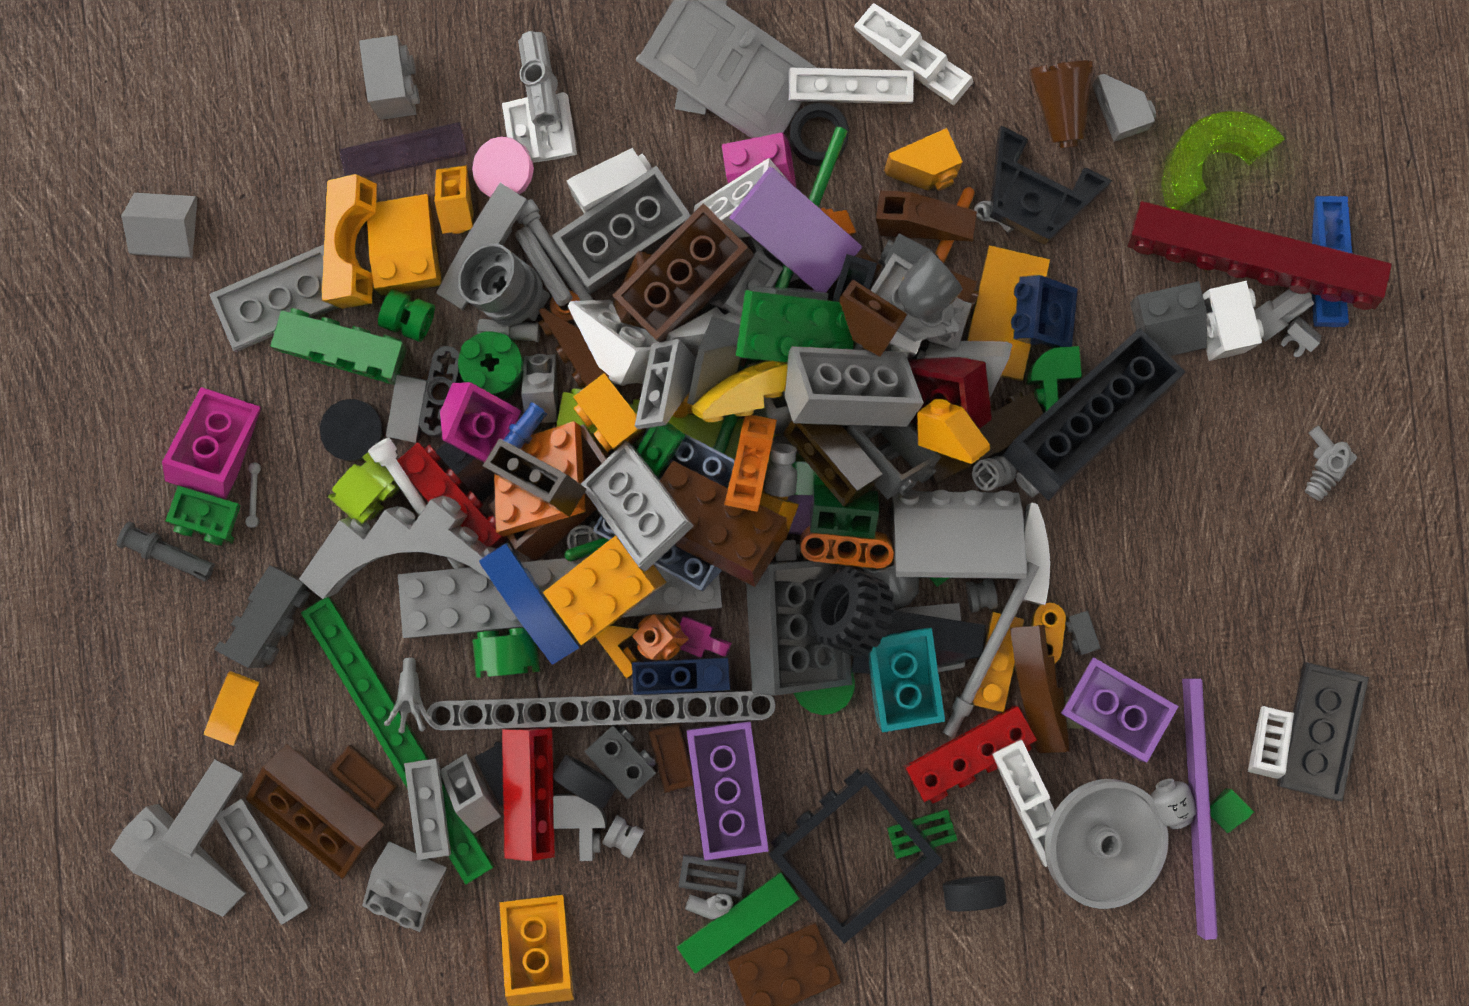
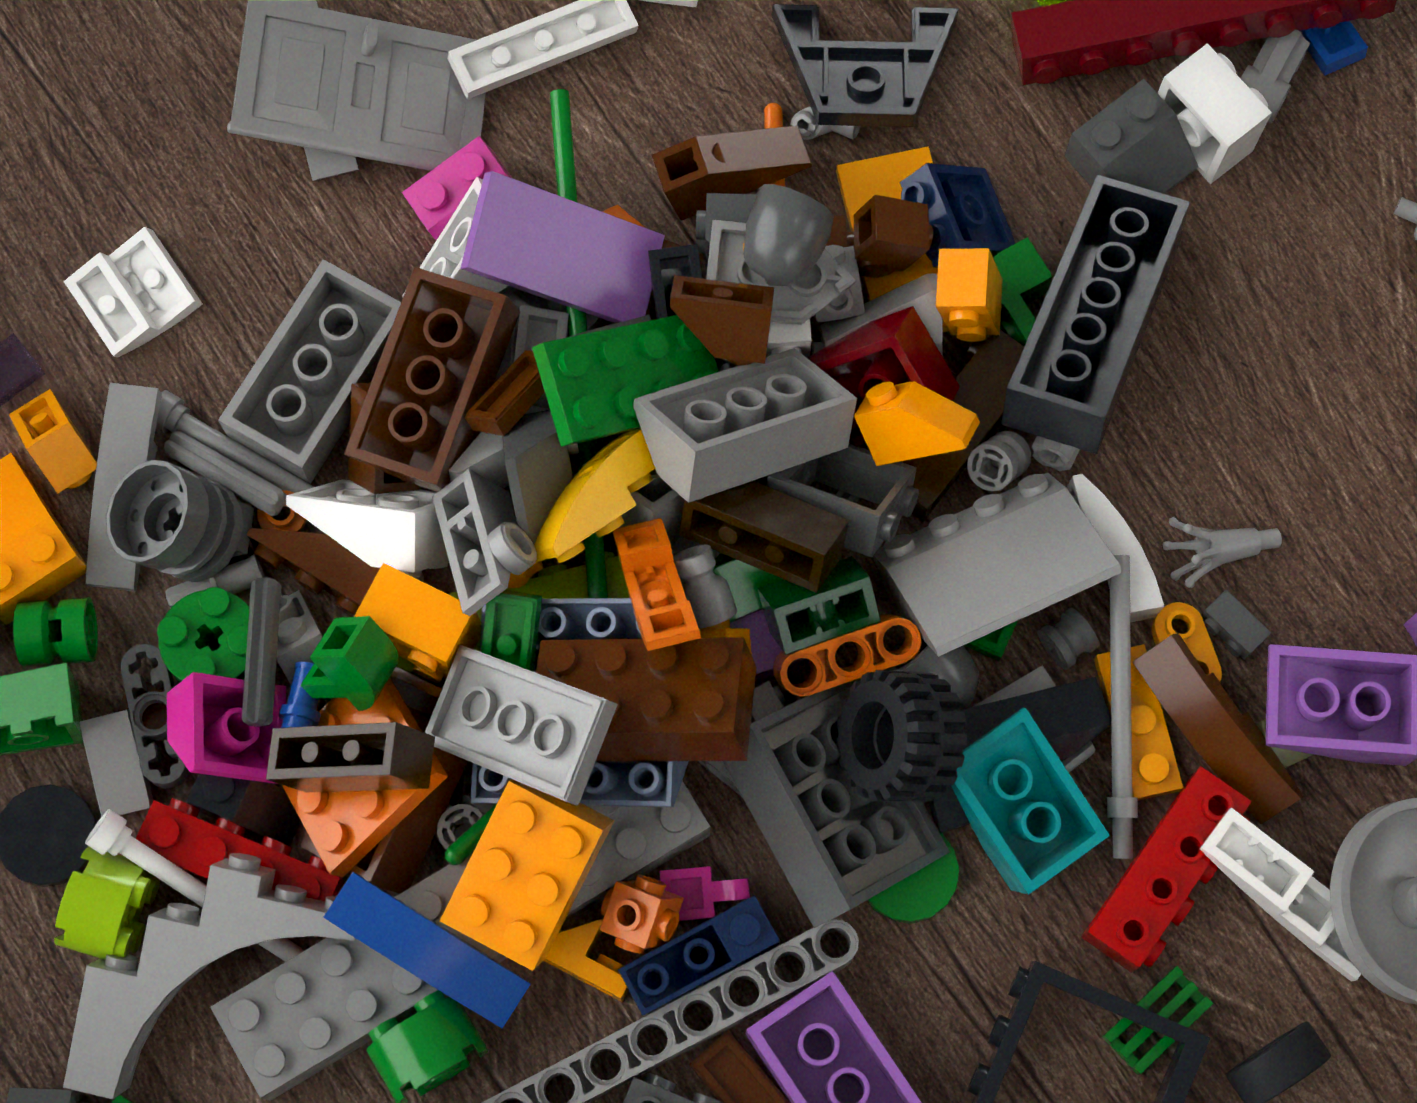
camera: 30 degrees left, 10 degrees down
bright pink tile [472,137,534,197] -> none
light grey piece [518,31,560,127] -> none
white slope [567,148,652,214] -> none
black tyre [790,103,849,166] -> none
light orange slope [884,128,963,191] -> none
light grey tile [1281,316,1322,357] -> none
none -> dark grey axle [242,578,281,727]
none -> green brick [300,616,399,711]
none -> reddish brown tile [464,350,545,436]
none -> light grey tile [488,522,537,575]
none -> reddish brown brick [853,195,933,278]
none -> light orange brick [936,248,1003,342]
none -> light grey piece [1163,517,1282,588]

